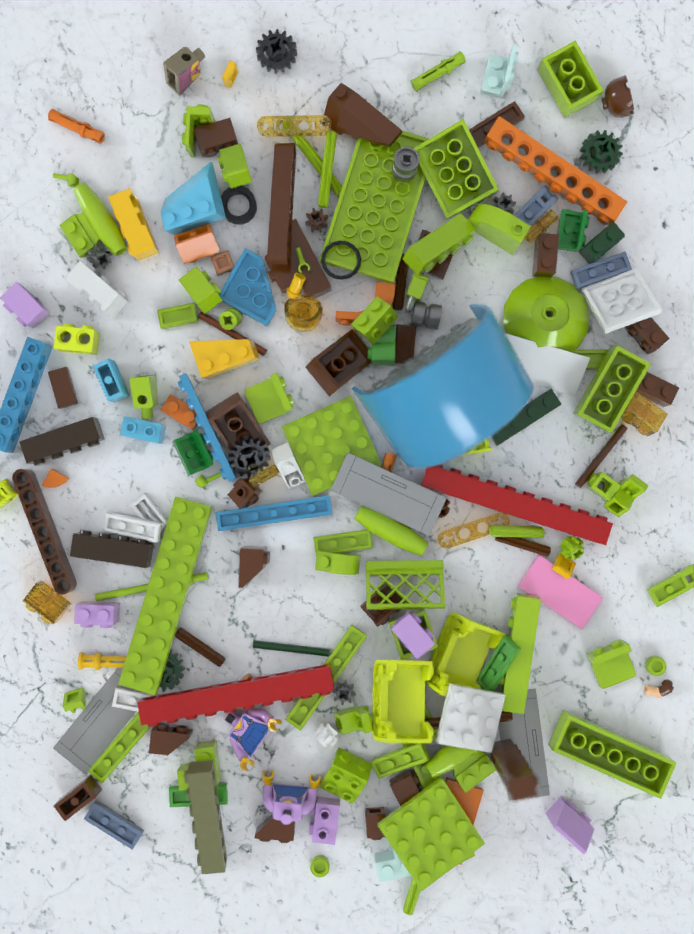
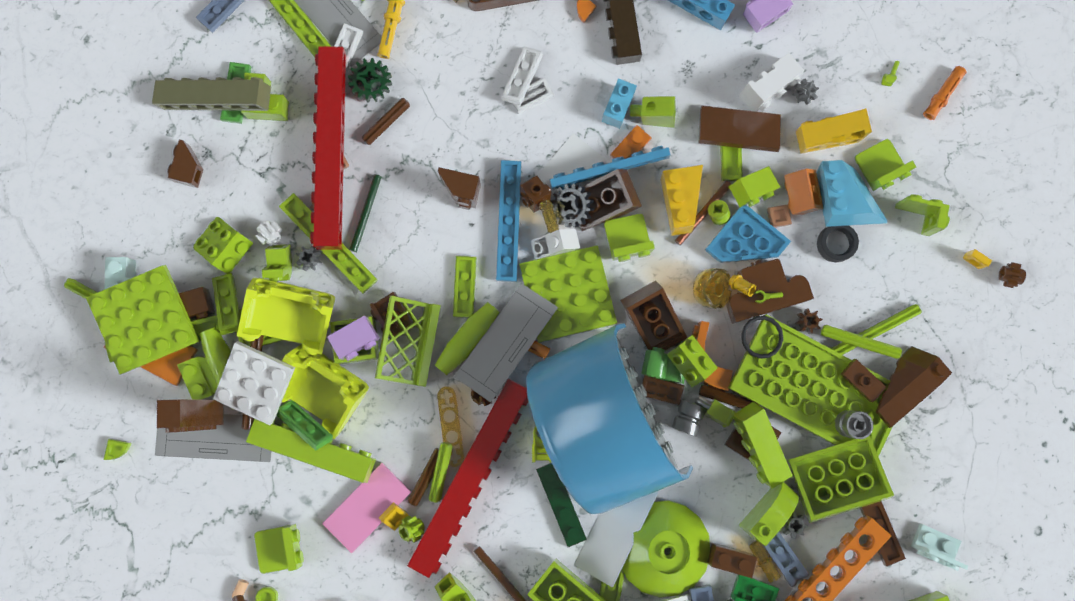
camera: 90 degrees right, 5 degrees down
reddish brown tile [48,367,78,409] -> none
neon yellow brick [54,323,99,355] -> none
lime plate [59,183,127,258] -> none
dark brown brick [70,530,154,568] -> none
lavender brick [74,602,120,628] -> none
medium azure brick [93,359,130,403] -> none
lime bar [95,572,209,601] -> none
lime plate [118,497,213,696] -> none
reddish brown slope [149,723,193,756] -> none
dark tan torso [163,47,205,96] -> none
green bracket [172,429,213,476] -> none
reddish brown brick [193,118,238,157] -> none
lime hand [195,472,222,488] -> none
lime brick [217,144,252,189] -> none
torso [225,708,282,772] -> none
black gear [256,29,297,74] -> none
clear yellow beam [257,115,332,137] -> none
lavender torso [262,770,321,825] -> none
reddish brown beam [267,143,296,265] -> none
lavender brick [309,797,340,845] -> none
lime tile [310,855,330,877] -> none
lime brick [315,551,361,575] -> none
reddish brown brick [365,807,385,840] -> none
lime pin [411,51,466,92] -> none
lavender slope [546,796,594,854] -> none
lime brick [548,709,677,799] -> none
lime brick [587,472,621,501] -> none
none -> lime tile [103,439,131,460]
none -> reddish brown tile [699,106,781,152]
none -> reddish brown plate [841,359,886,403]
none -> lime bracket [855,139,916,191]
none -> reddish brown gear [998,262,1026,288]

